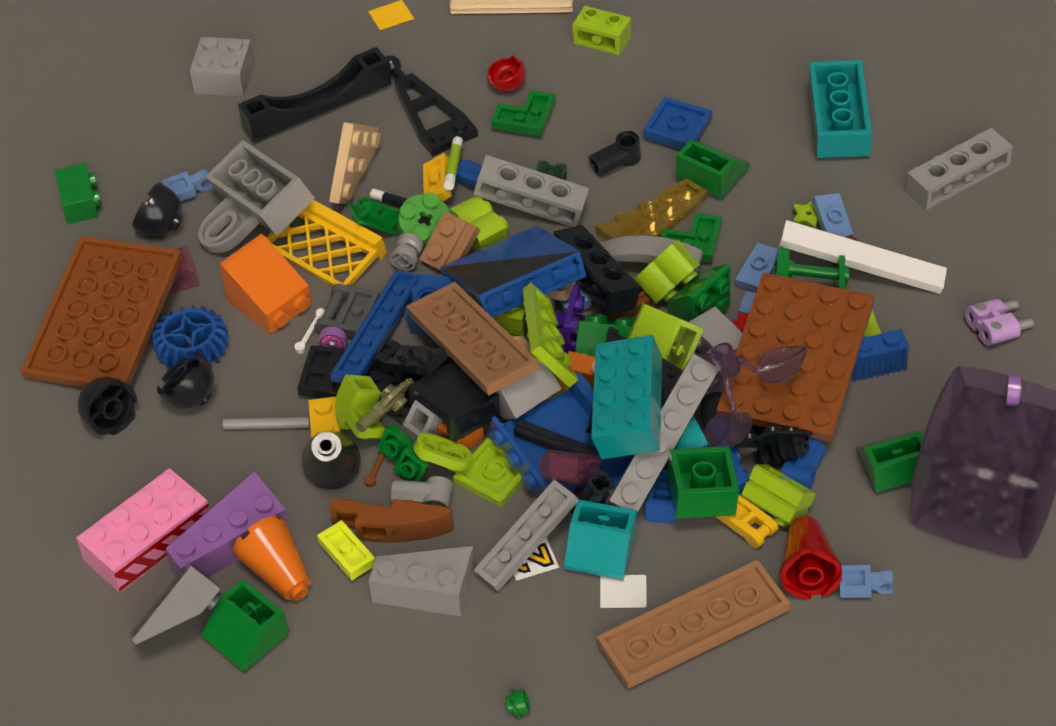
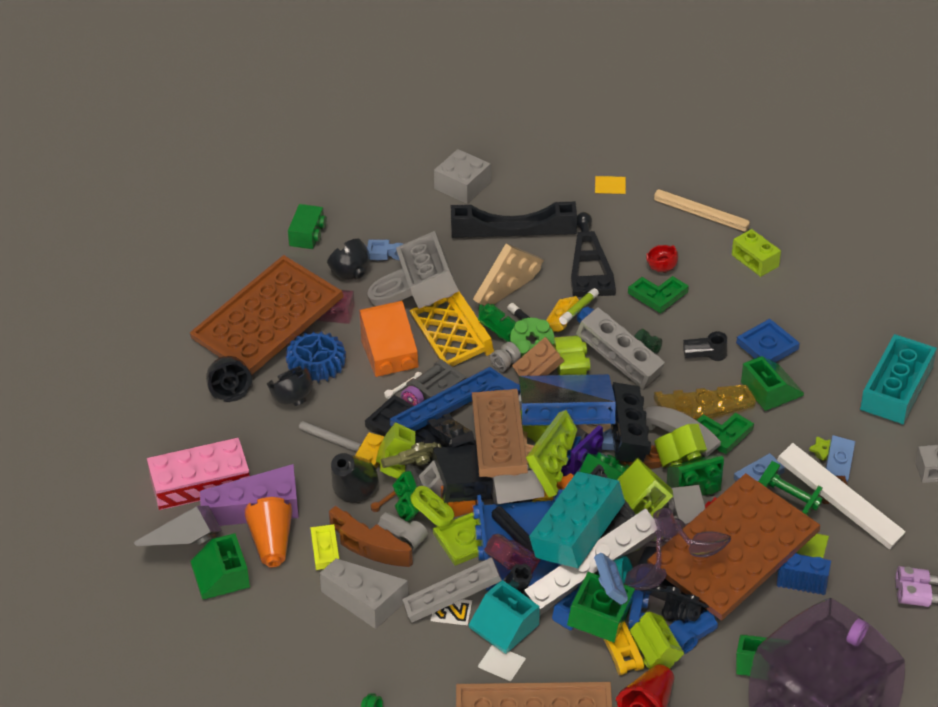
camera: 25 degrees right, 5 degrees down
none -> medium blue plate [594,552,628,605]

